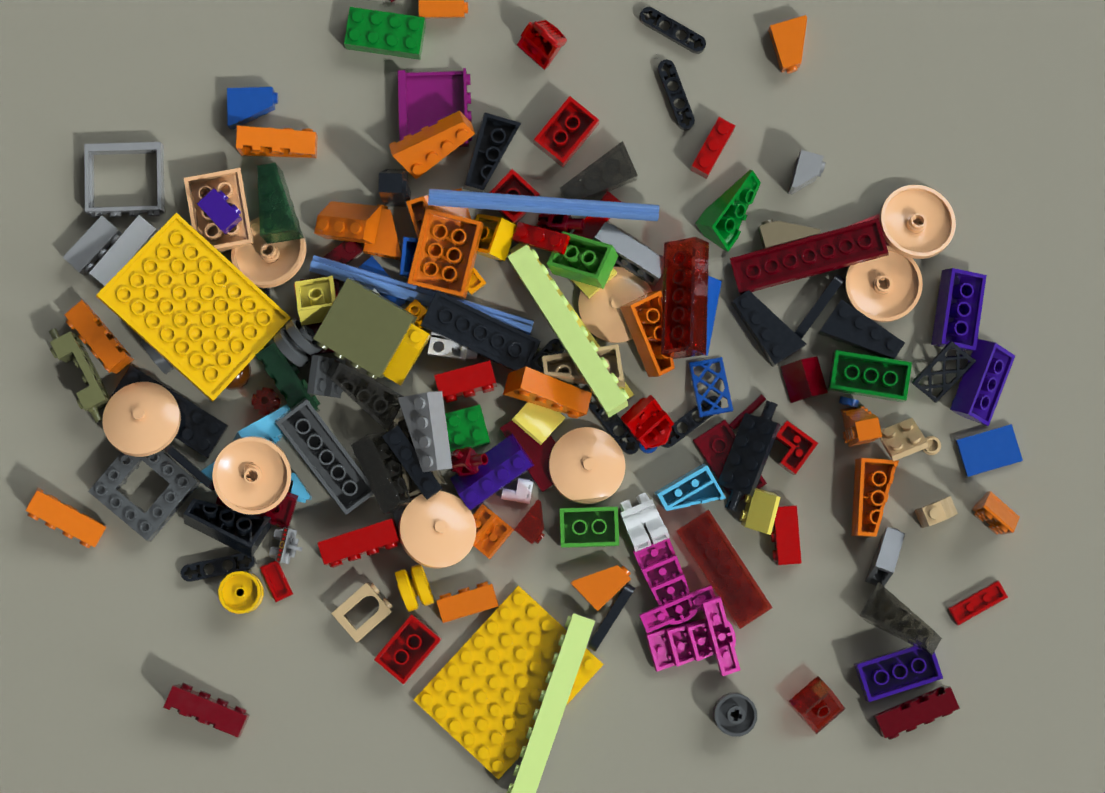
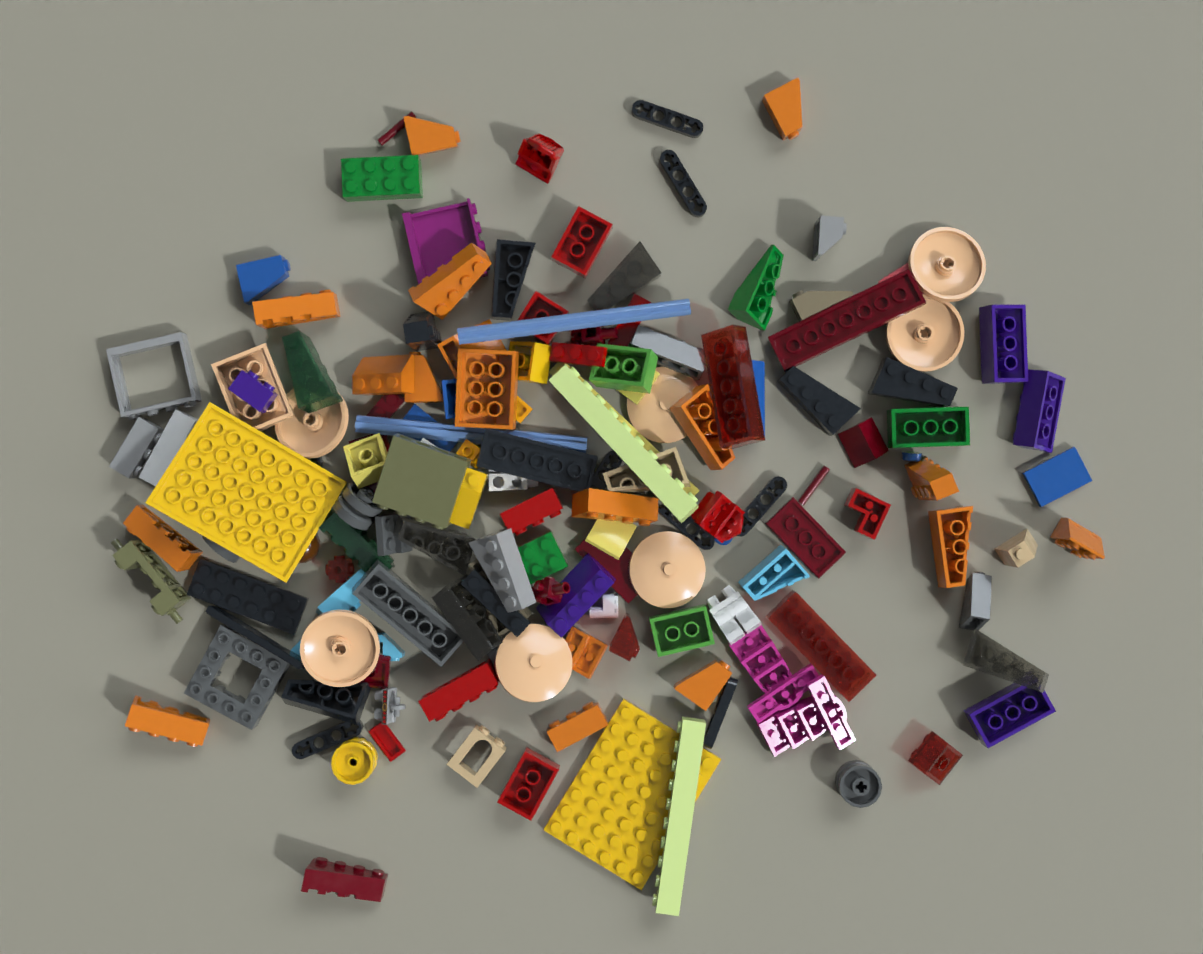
camera: 10 degrees left, 5 degrees up
light nougat dish [102,382,181,457] -> none
yellow wheel [395,564,435,612] -> none
blue window [688,357,733,417] -> none
red brick [690,117,736,179] -> none
black plate [717,400,781,512] -> none
light yellow slope [740,489,780,535] -> none
red brick [771,505,802,565] -> none
black beam [795,274,845,339] -> none
dark red wedge [873,685,960,740] -> none
tan plate [879,418,929,461] -> none
black window [912,341,976,403] -> none
tan plate [923,436,941,455] -> none
red tile [947,580,1008,626] -> none

